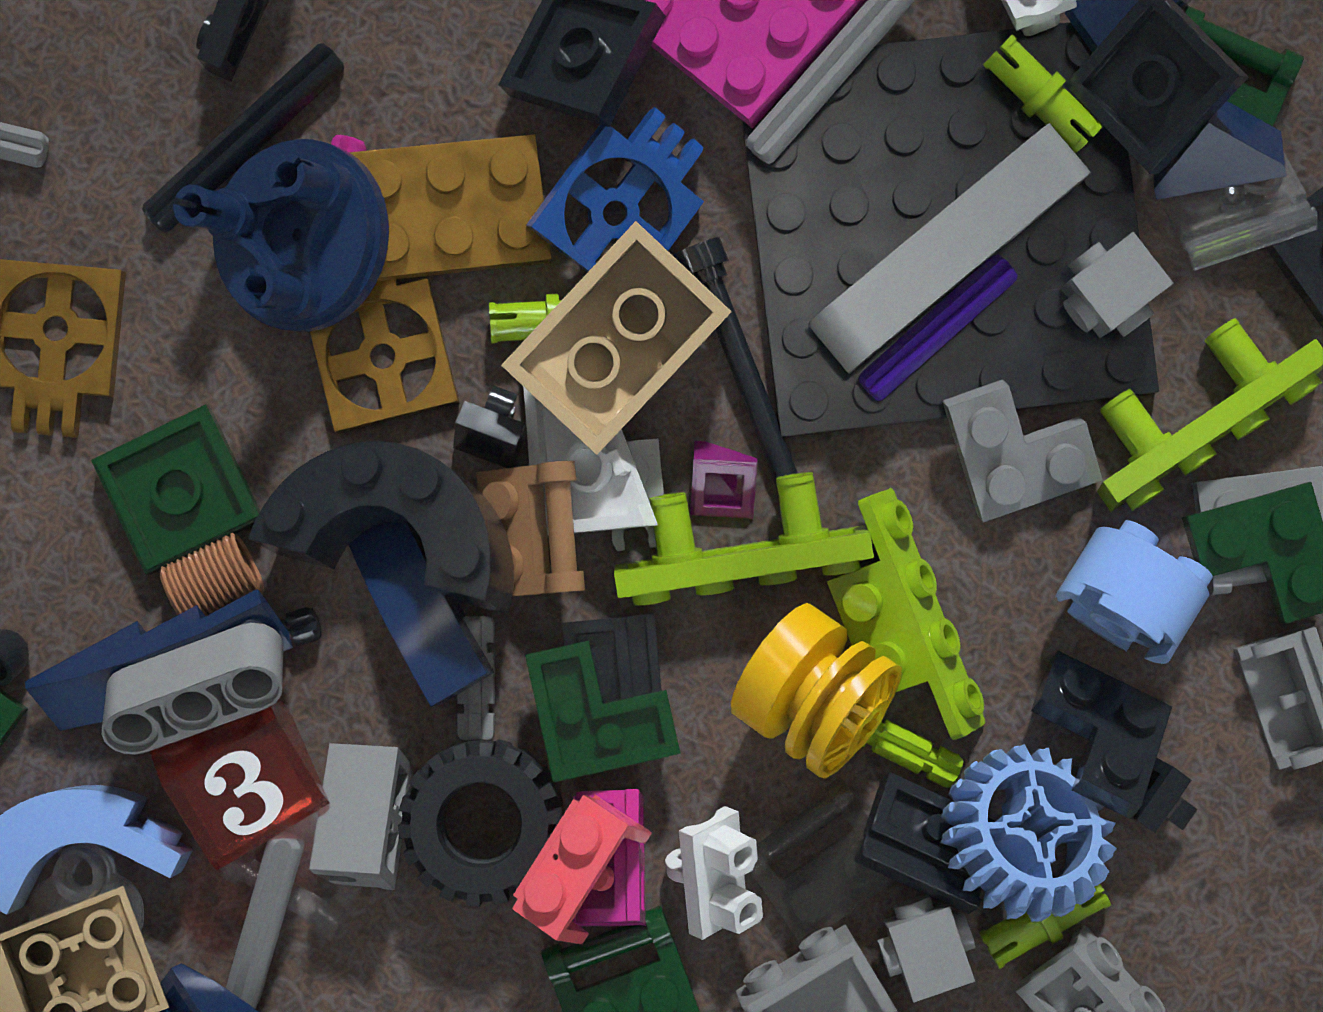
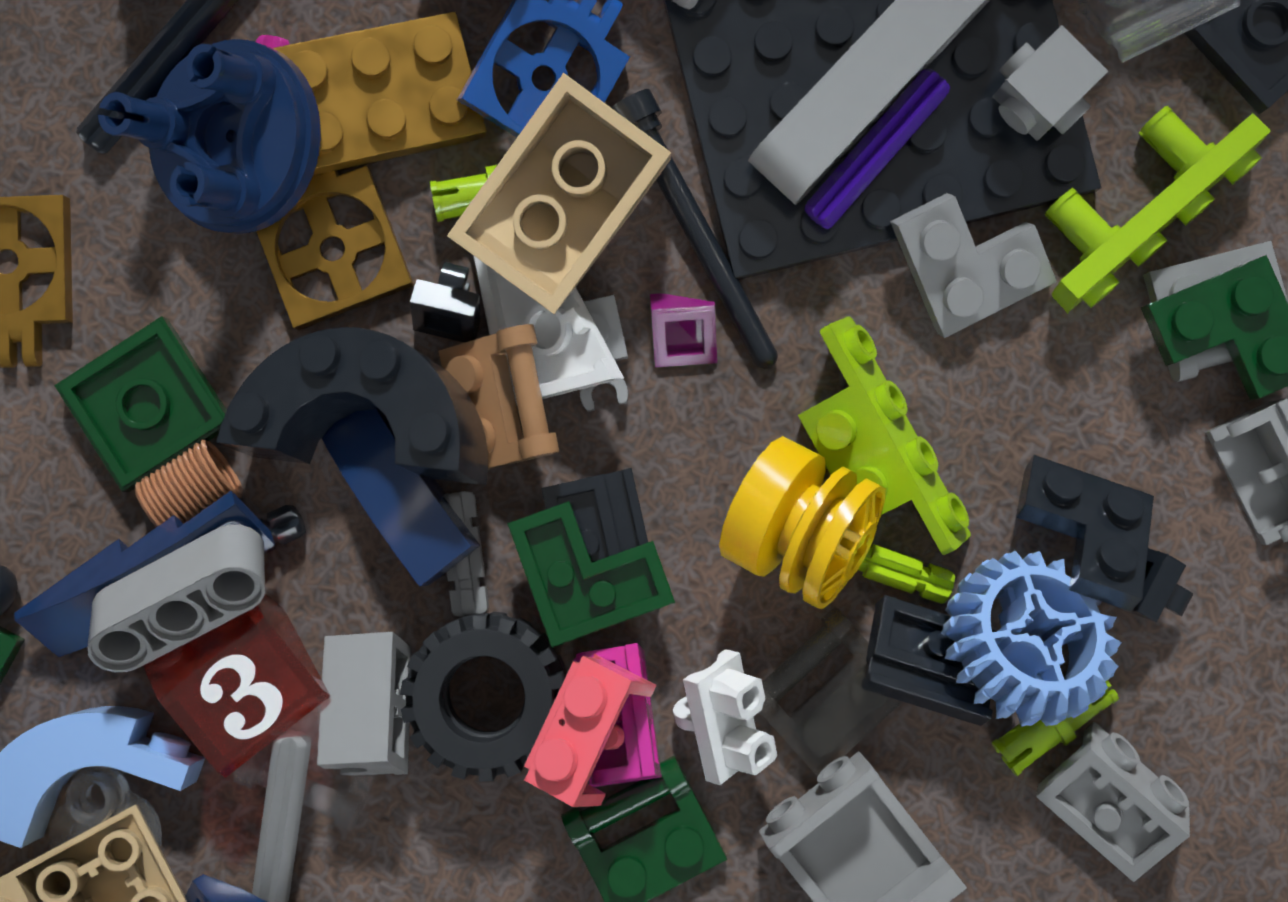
camera: 10 degrees left, 0 degrees up
lime plate [614,472,874,605] -> none
light grey brick [877,895,976,1002] -> none
light blue brick [1056,520,1213,664] -> none

